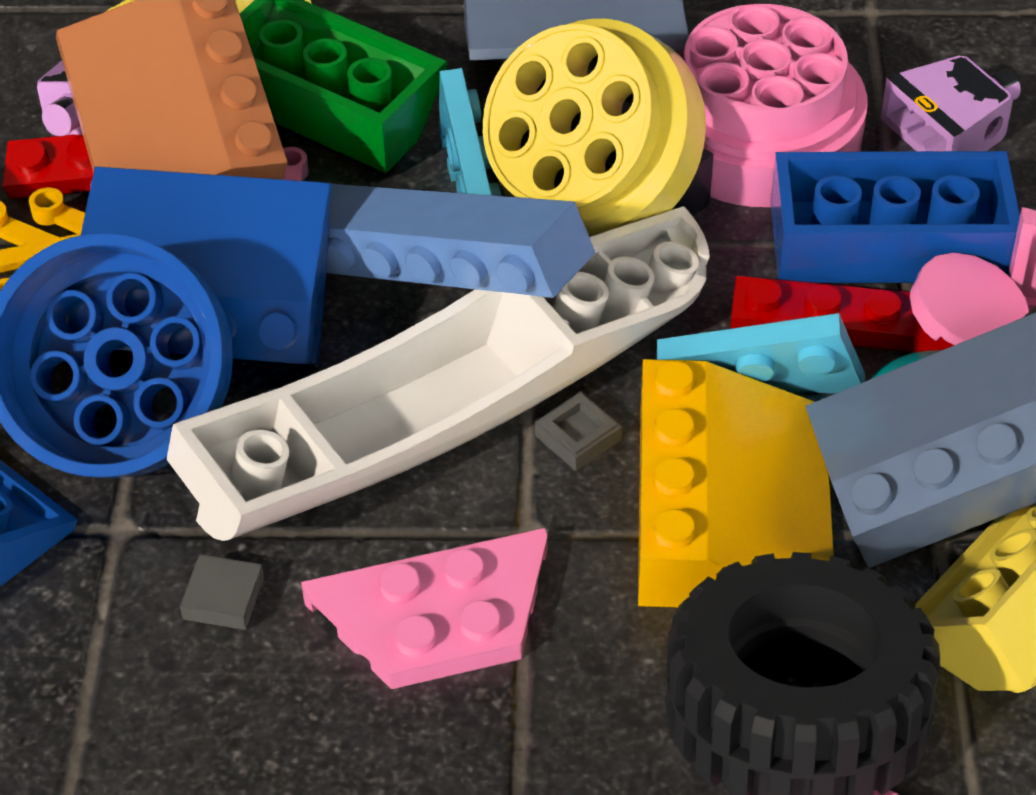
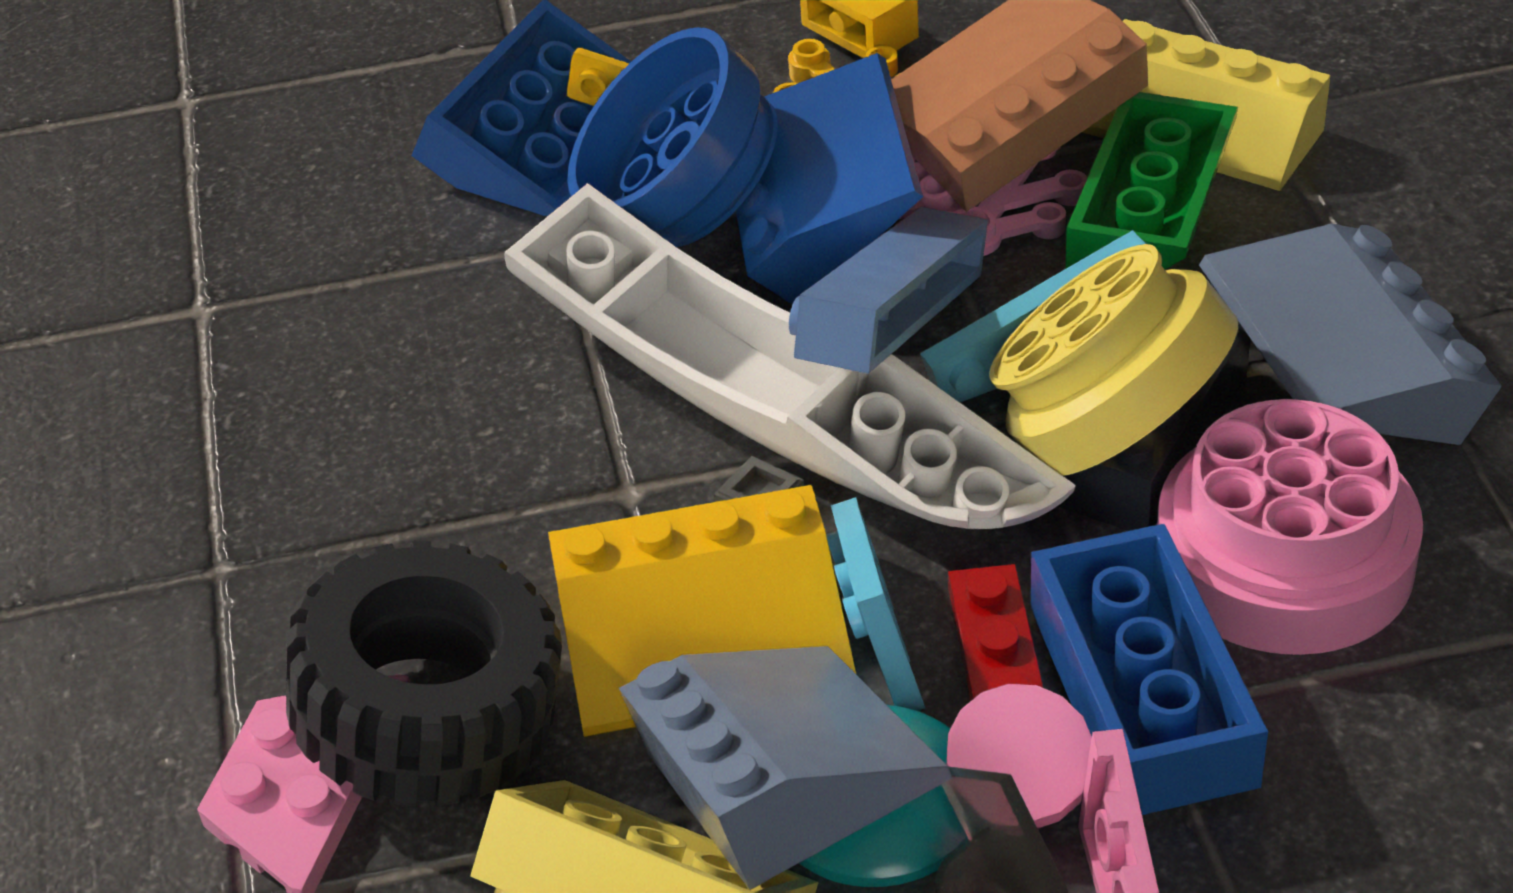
camera: 80 degrees right, 5 degrees down
dark grey tile [180,554,264,630] -> none
bright pink wing [301,528,548,689] -> none
lavender torso [880,55,1021,151] -> none

